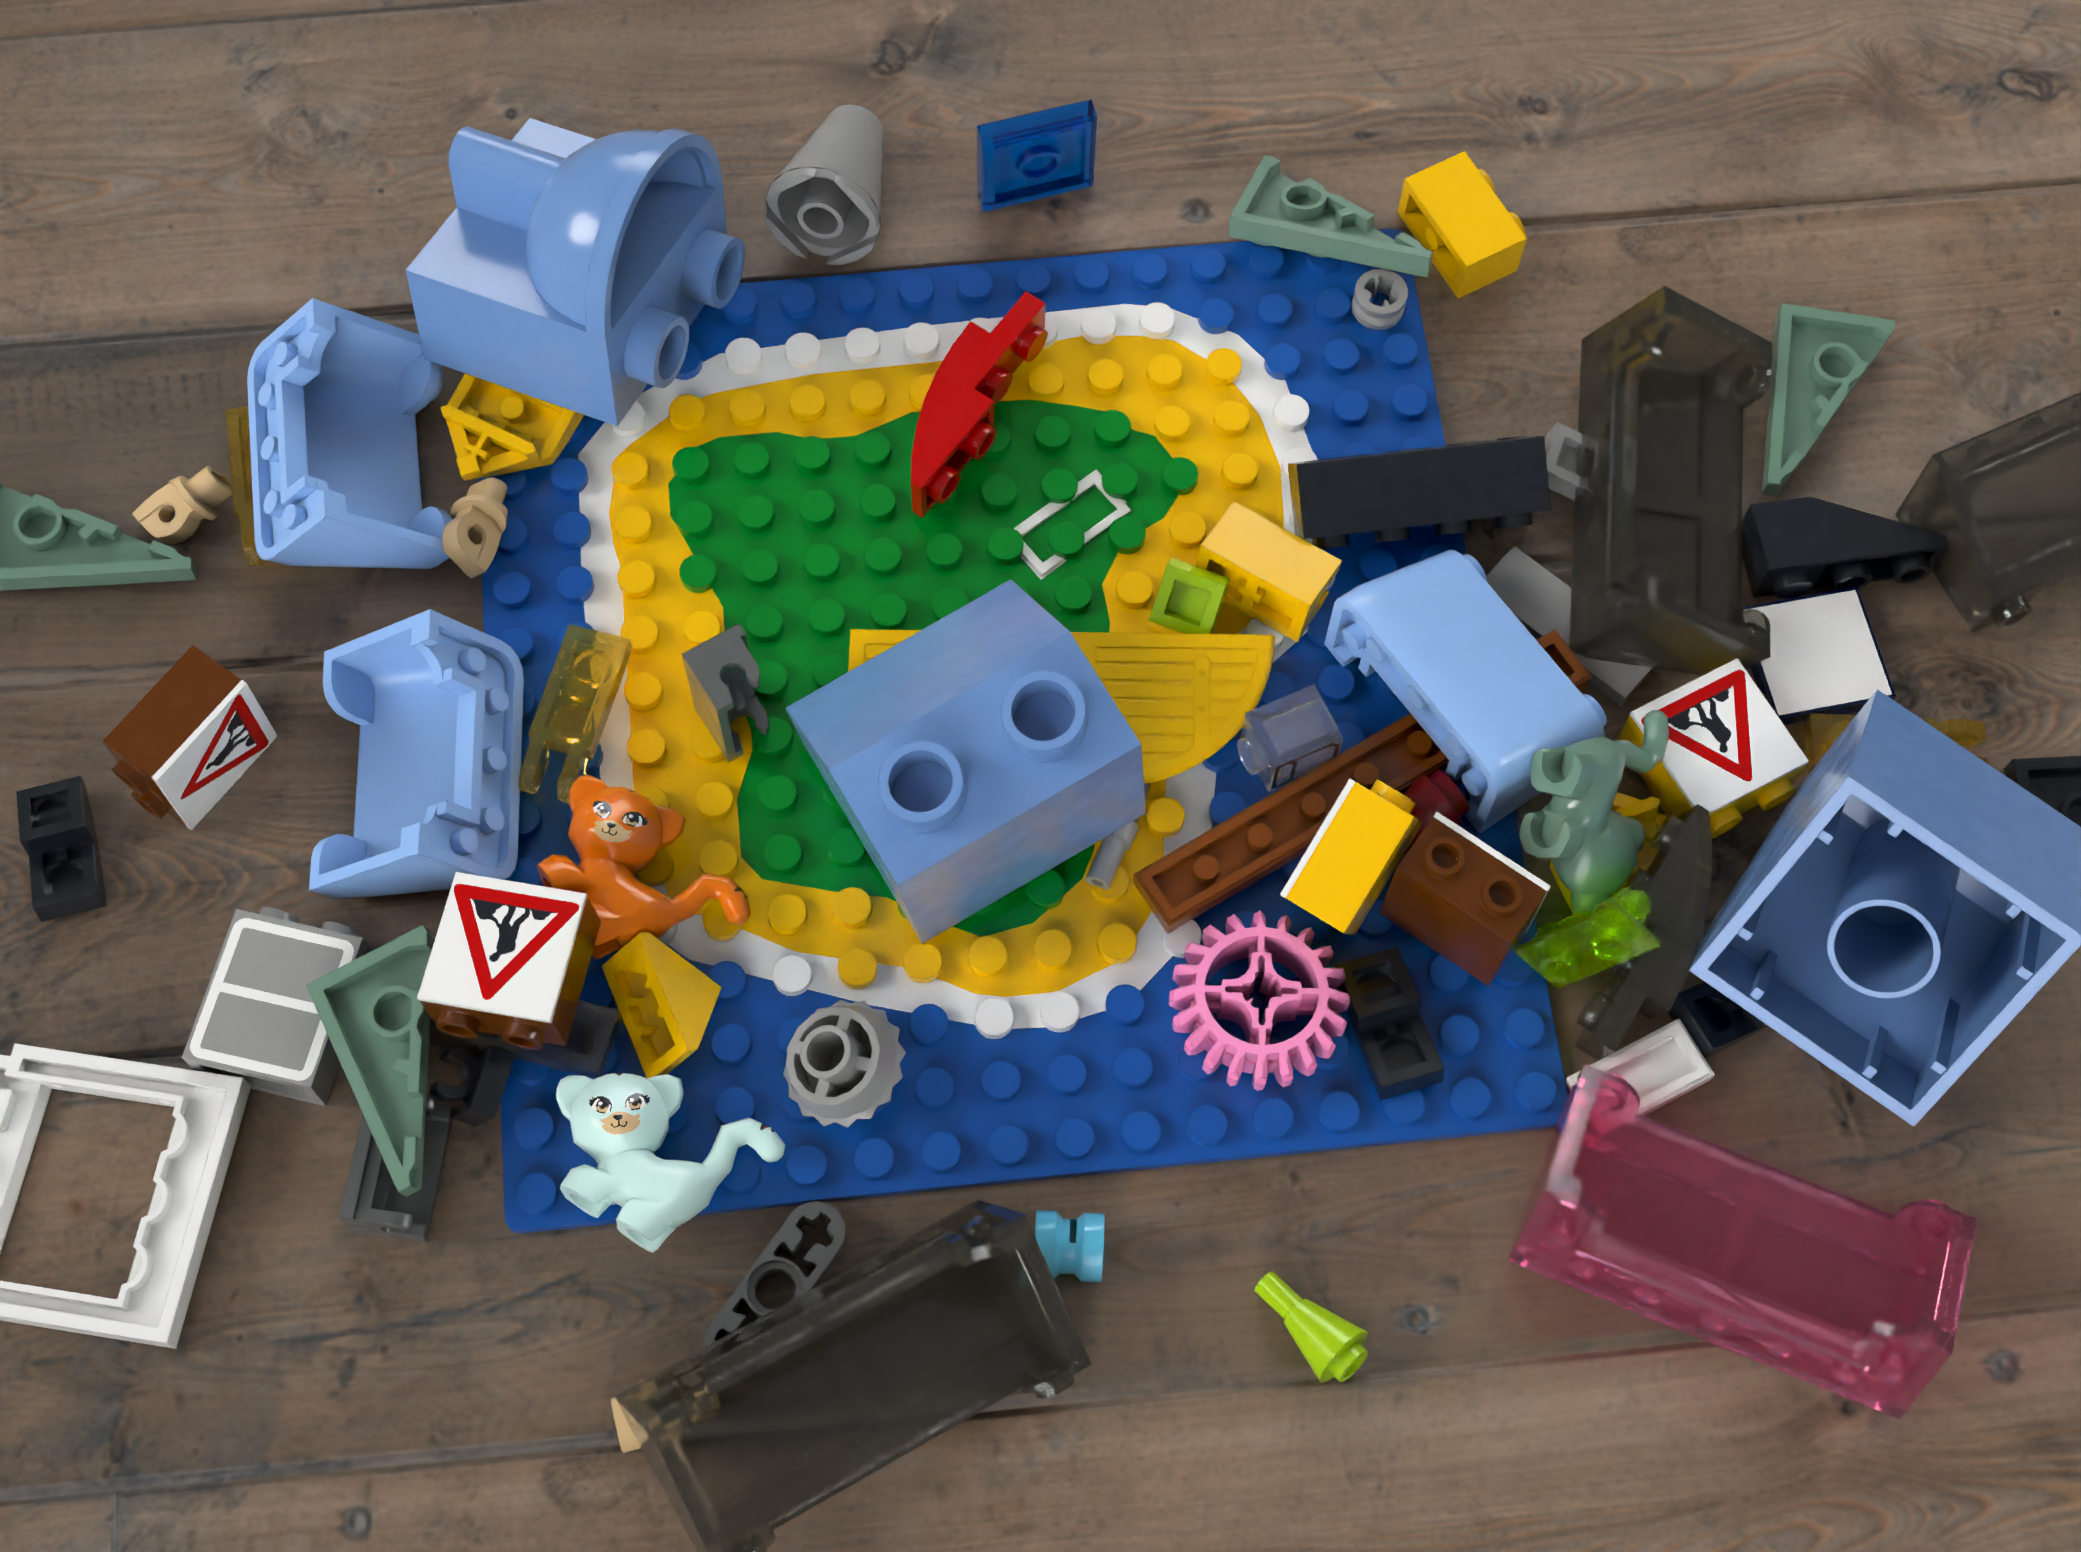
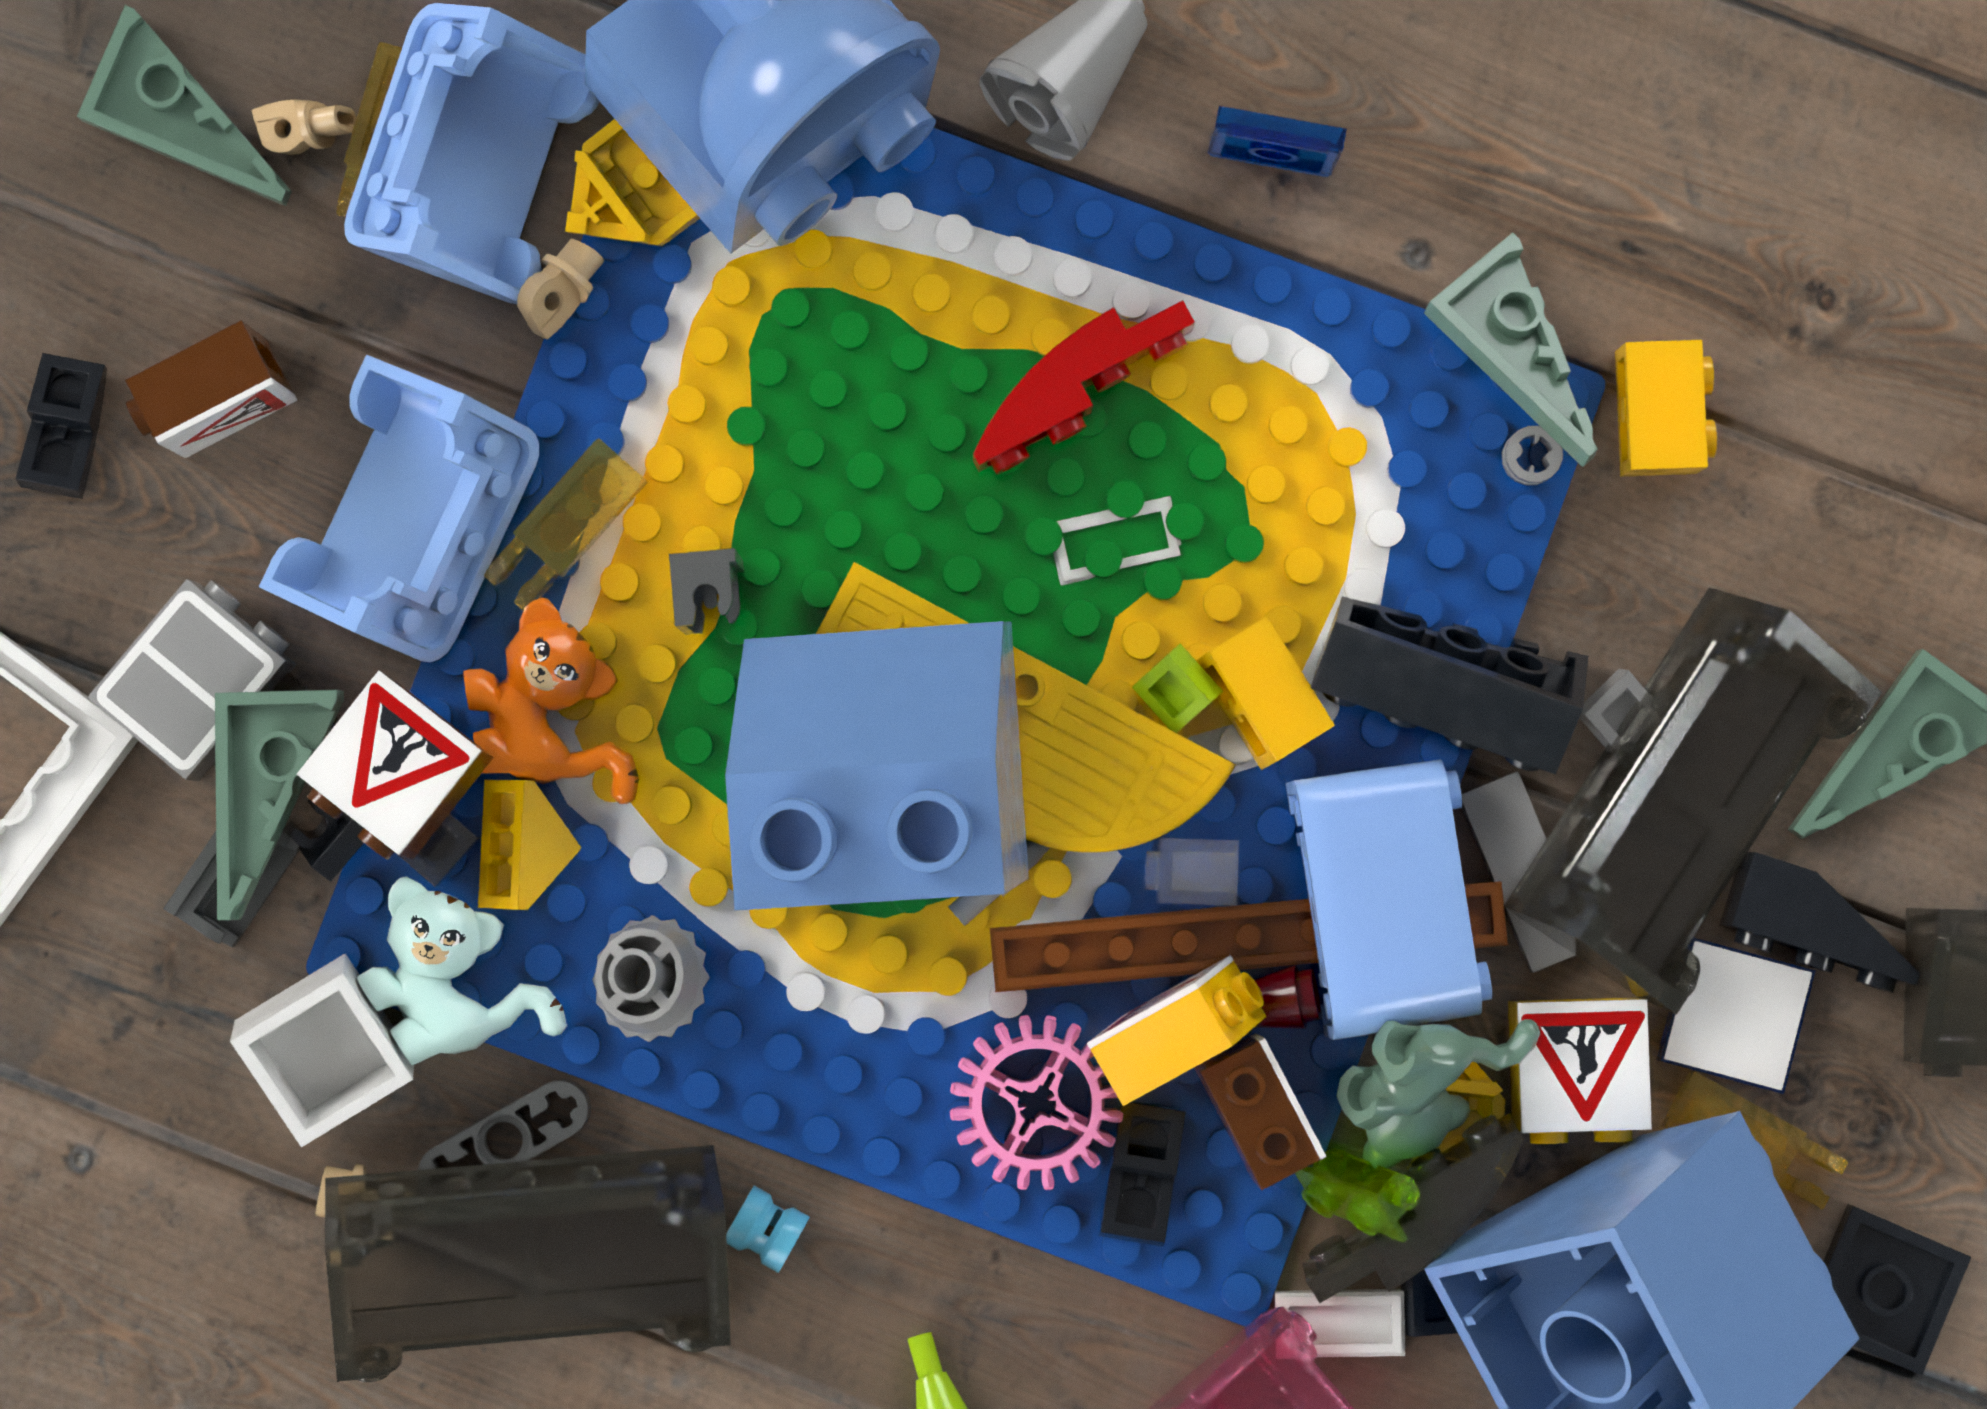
camera: 25 degrees right, 20 degrees up
none -> white piece [230,954,414,1147]

